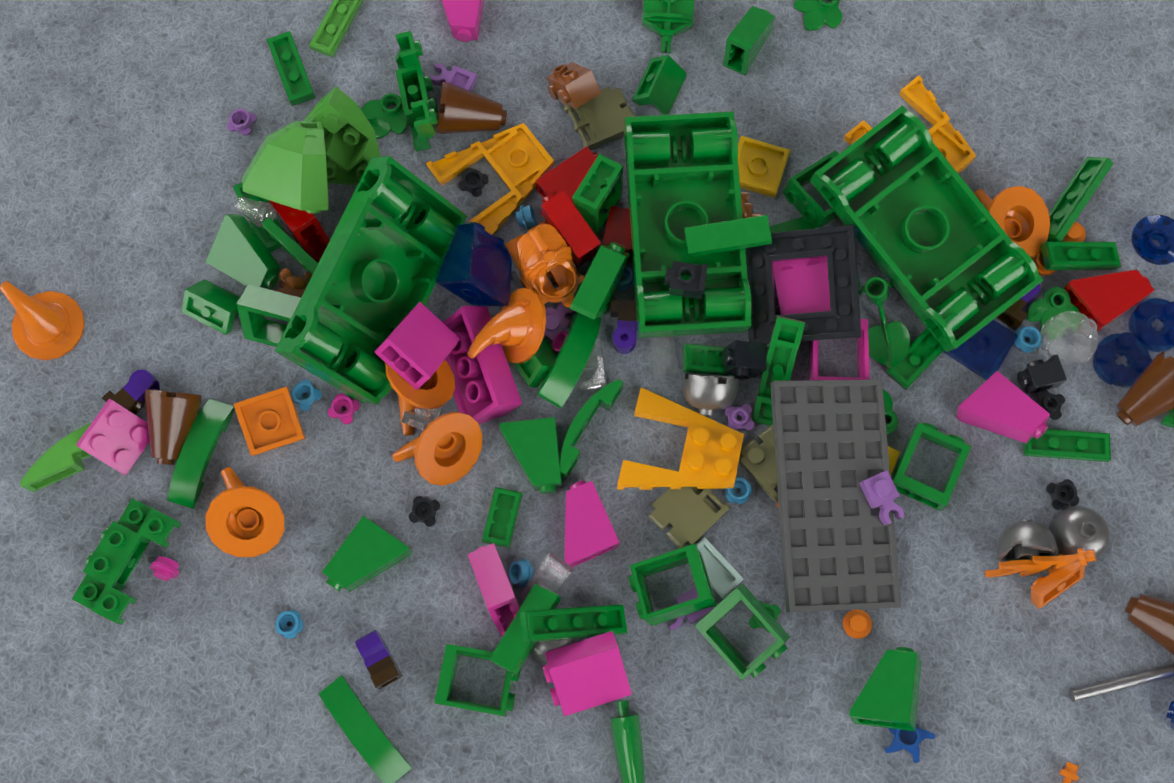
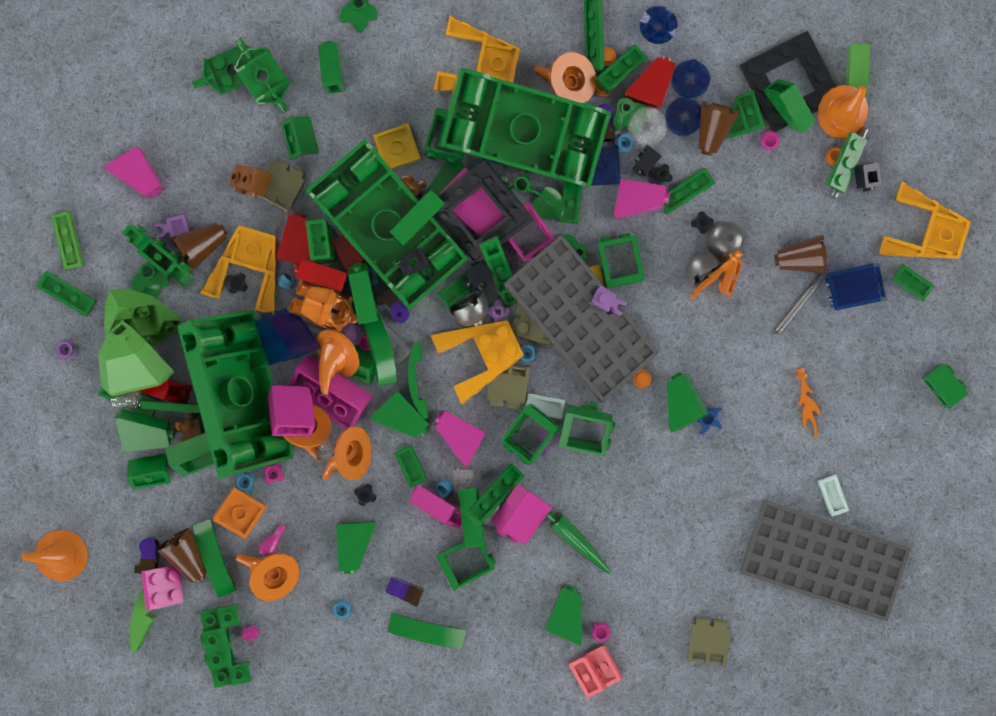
camera: 45 degrees left, 15 degrees up
none -> dark pink cone [257,524,286,557]

